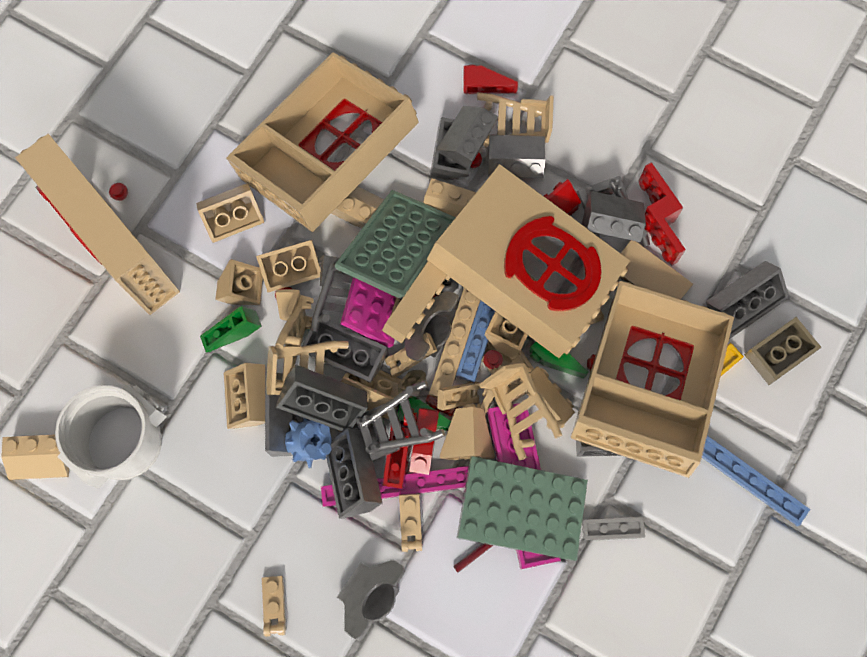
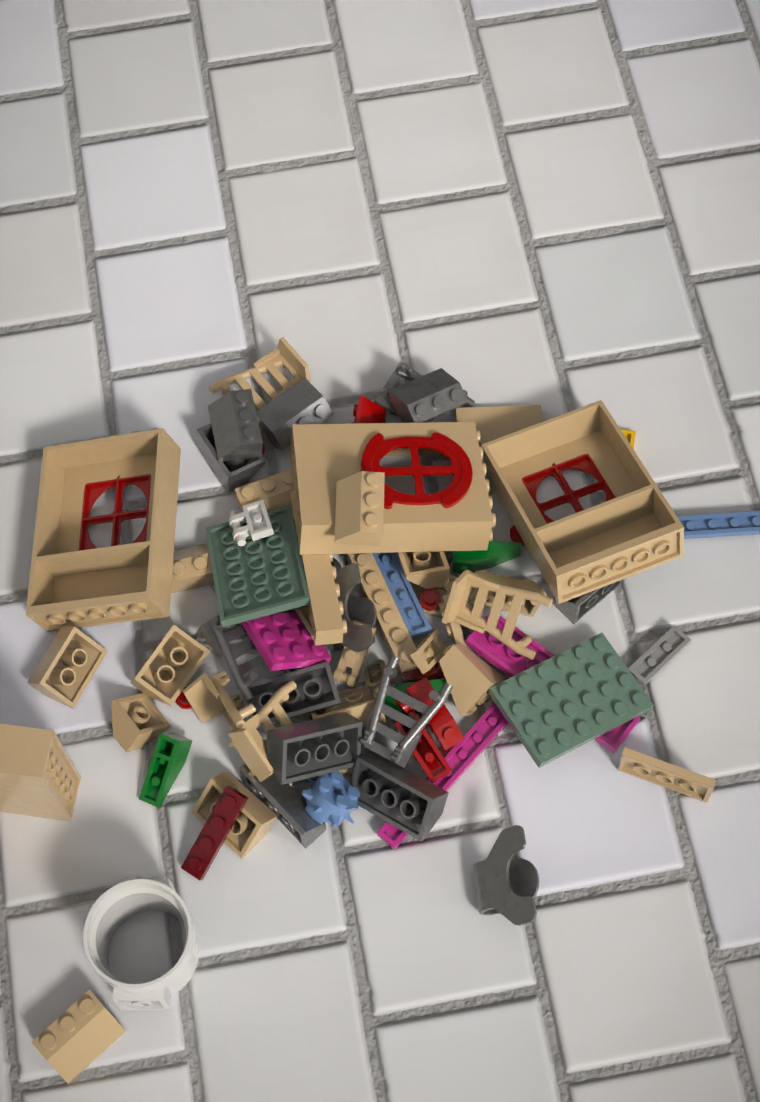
camera: 40 degrees left, 10 degrees down
tan plate [262,576,286,637] -> none
tan plate [399,493,422,552] -> none
dark red bar [453,543,494,573] -> none
red slope [463,64,518,94] -> none
red bracket [639,162,686,266] -> none
flat silver slope [705,261,789,339] -> none
dark tan brick [744,317,822,385] -> none
none -> dark red plate [181,785,248,881]
none -> white plate [228,500,274,546]
none -> tan slope [334,471,385,546]
none -> tan tile [618,747,716,803]

